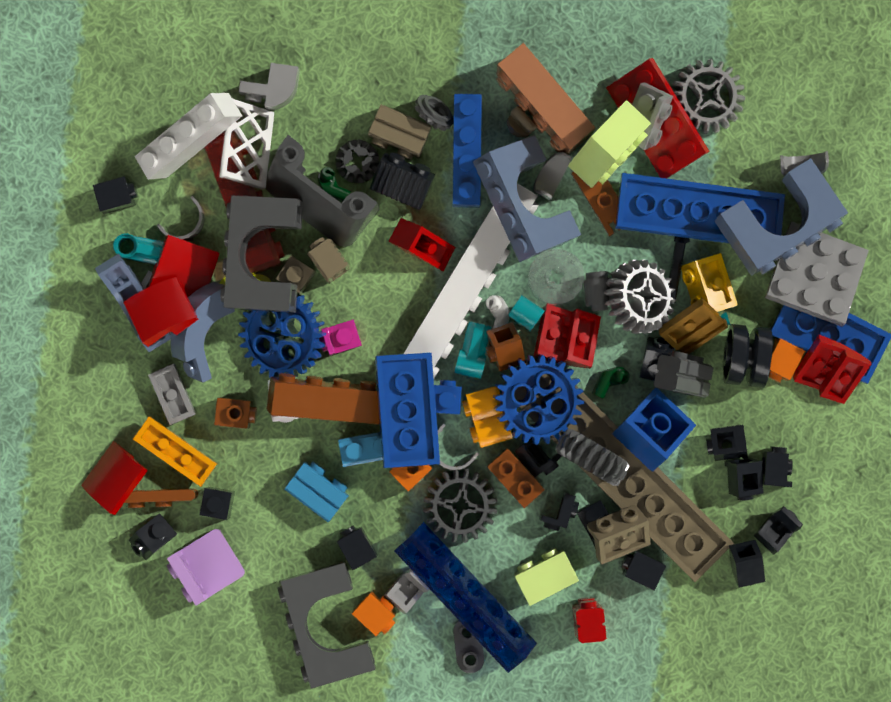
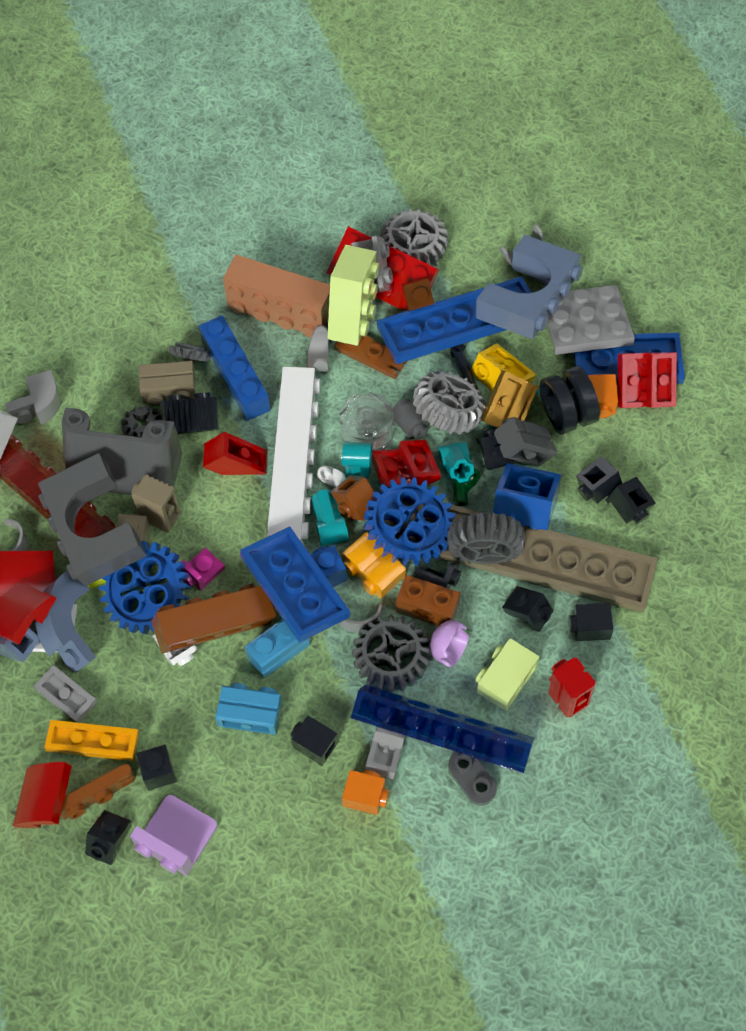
camera: 25 degrees left, 25 degrees down
dark orange brick [214,398,257,429] -> none
white window [219,98,274,190] -> none
dark grey arch [278,561,376,689] -> none
orange brick [389,465,432,492] -> none
sand blue arch [473,135,581,262] -> none
dark tan plate [506,106,537,138] -> none
black bracket [539,492,579,531] -> none
dark tan bracket [587,505,651,565] -> none
black brick [729,540,766,588] -> none
black bracket [753,506,803,555] -> none
black brick [762,446,793,487] -> none
none -> reddish brown plate [401,277,434,311]
none -> lavender hair [430,620,469,668]
none -> teal piece [438,441,474,483]

